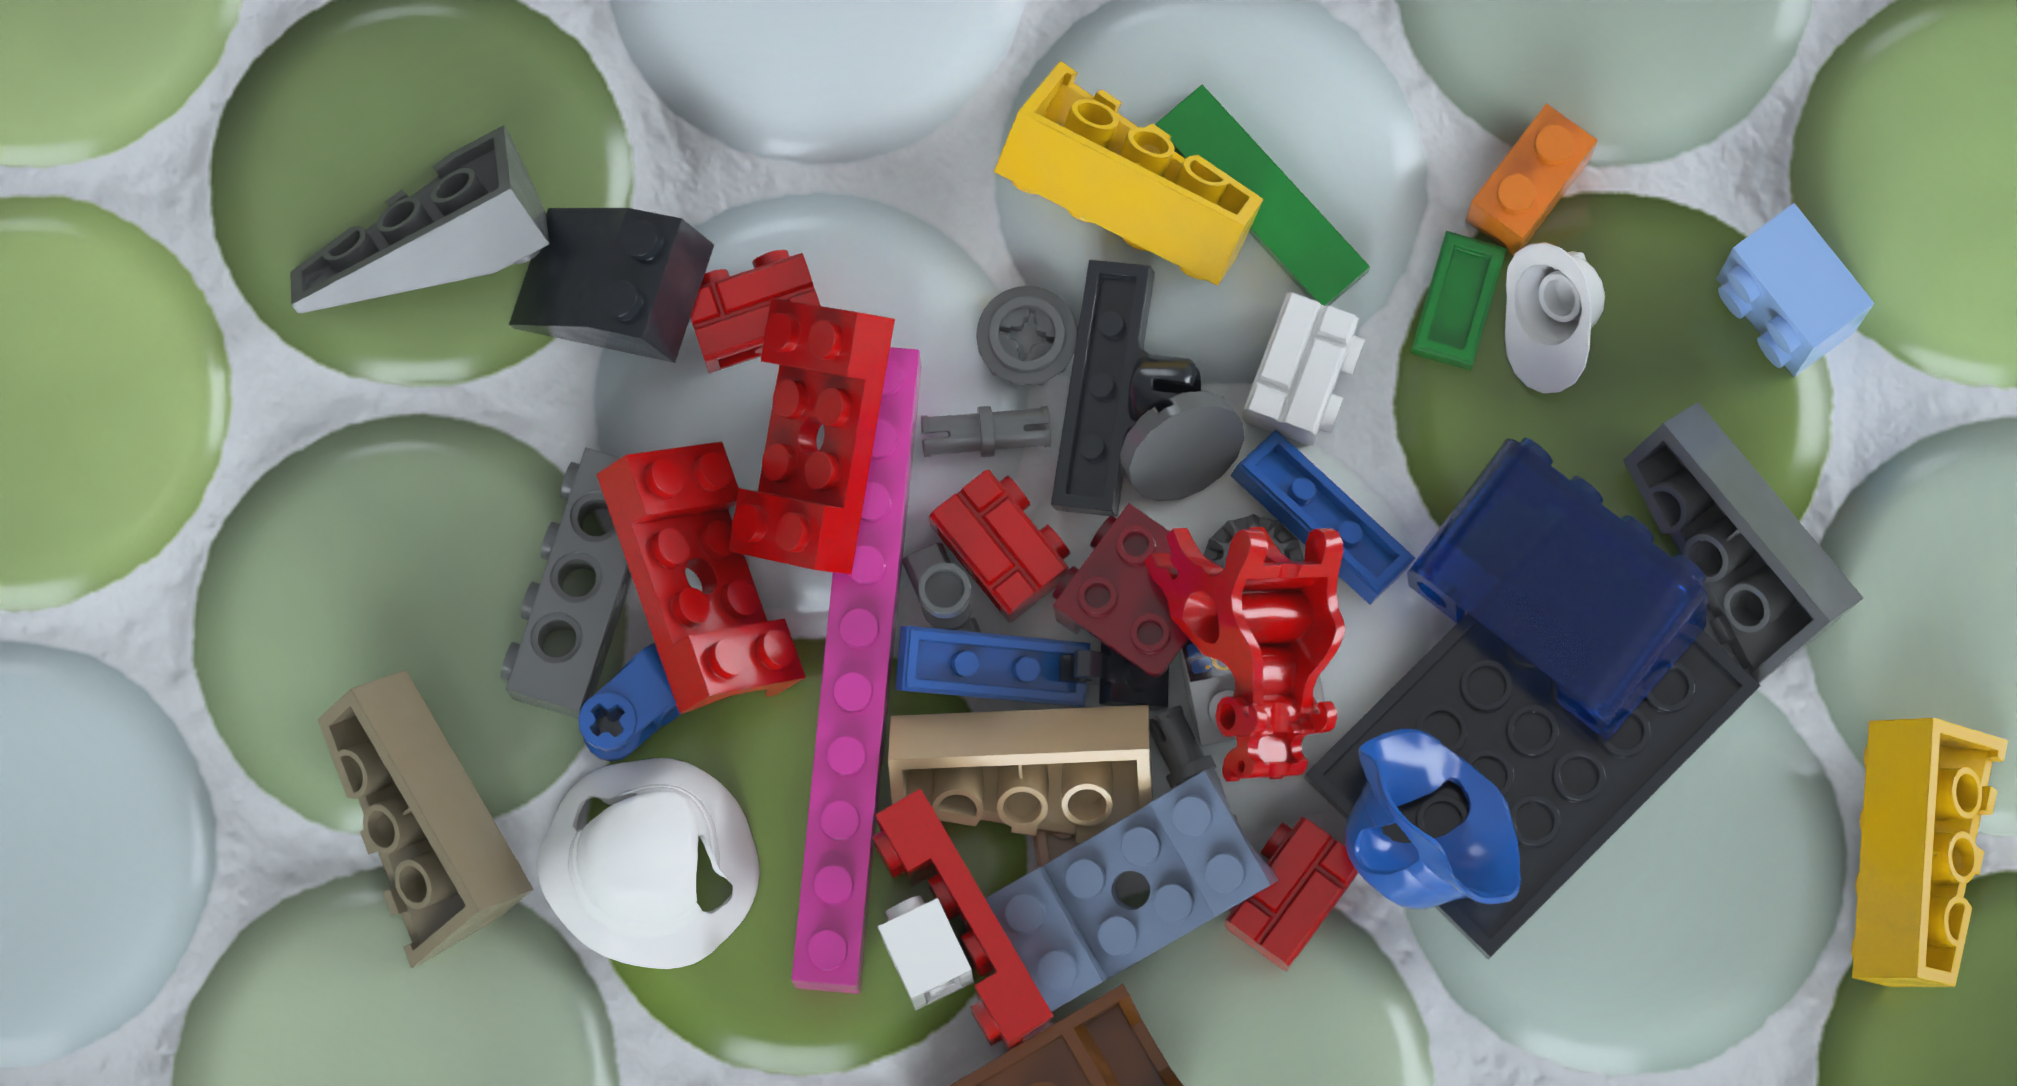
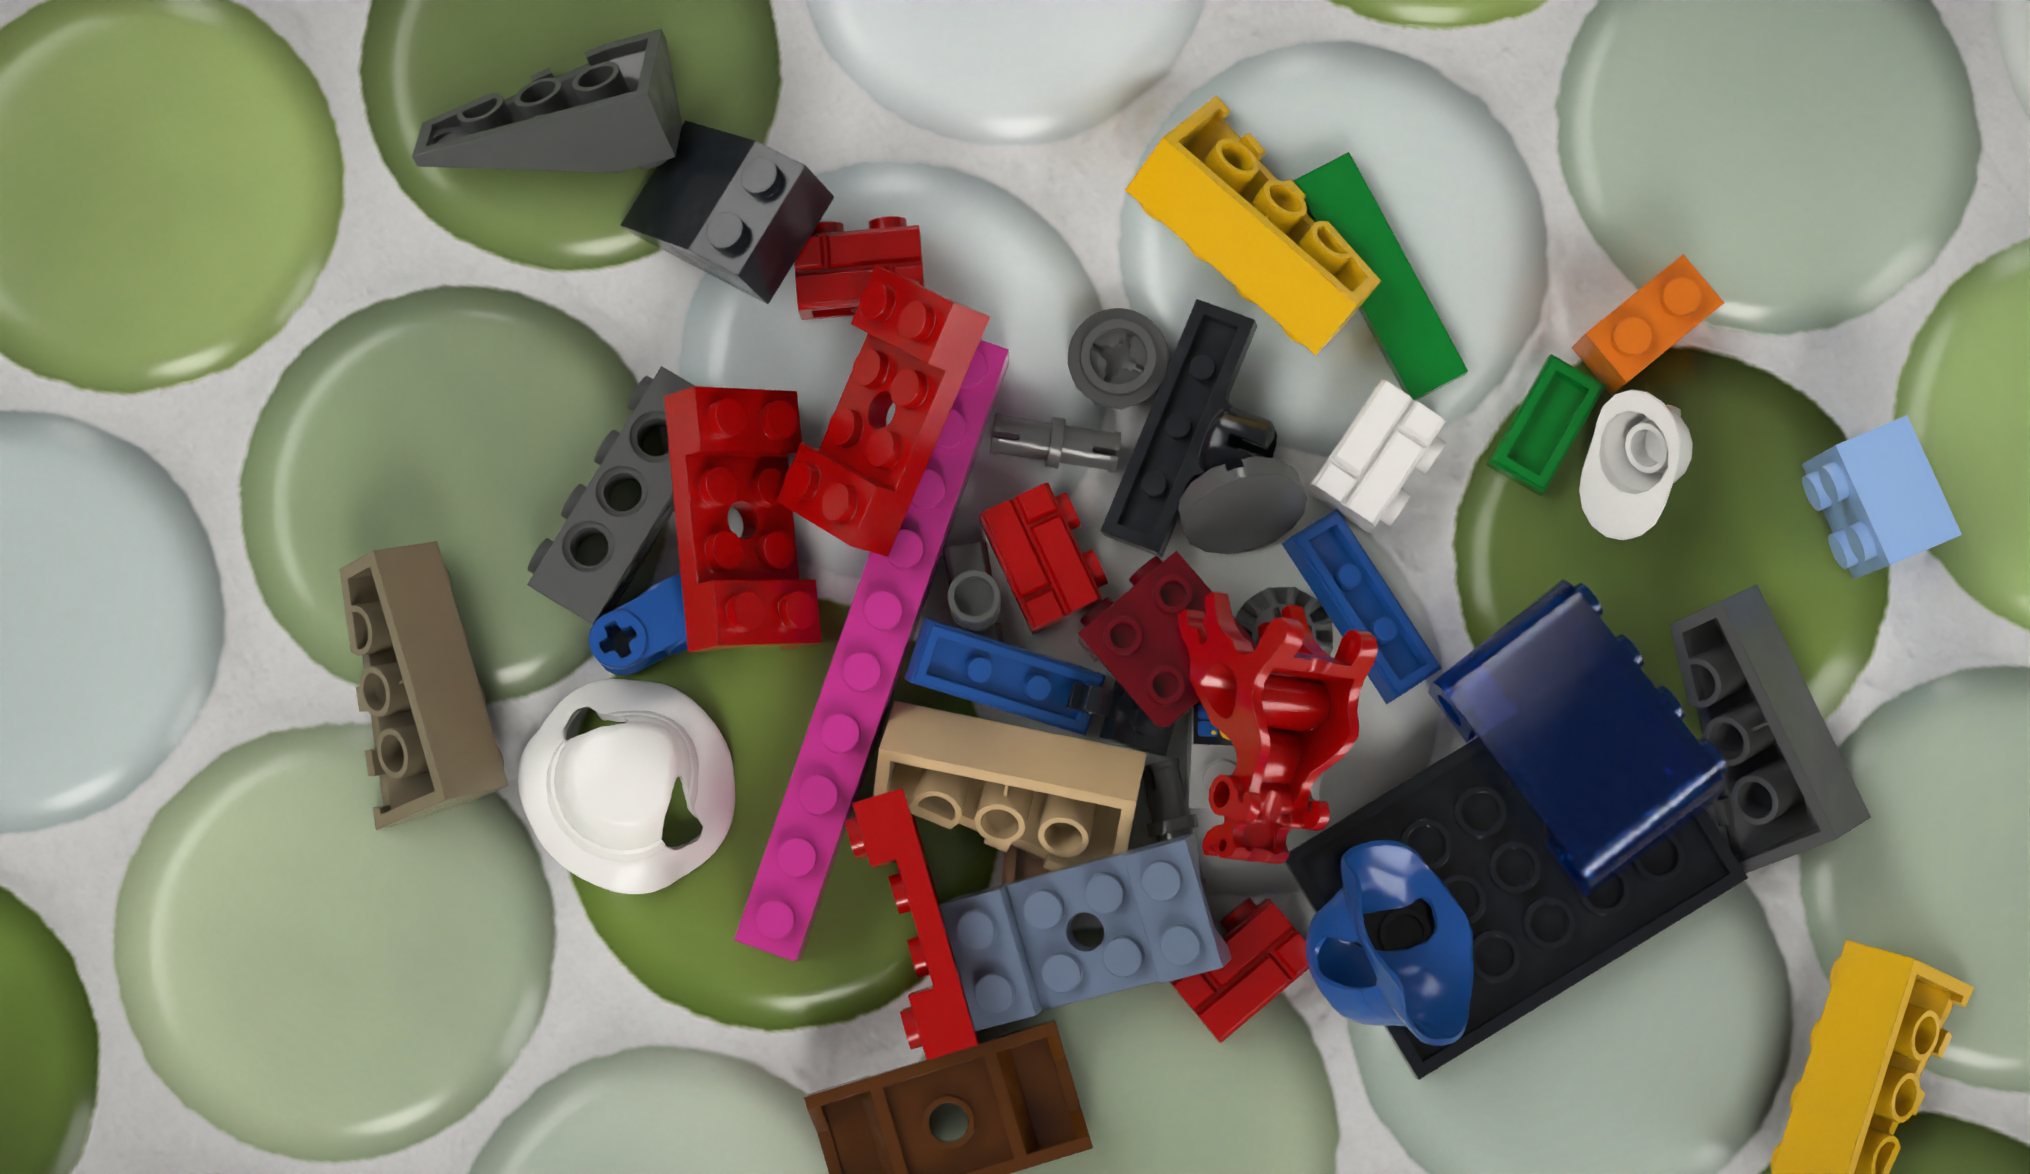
camera: 10 degrees right, 5 degrees up
white brick [878,895,974,1010] -> none

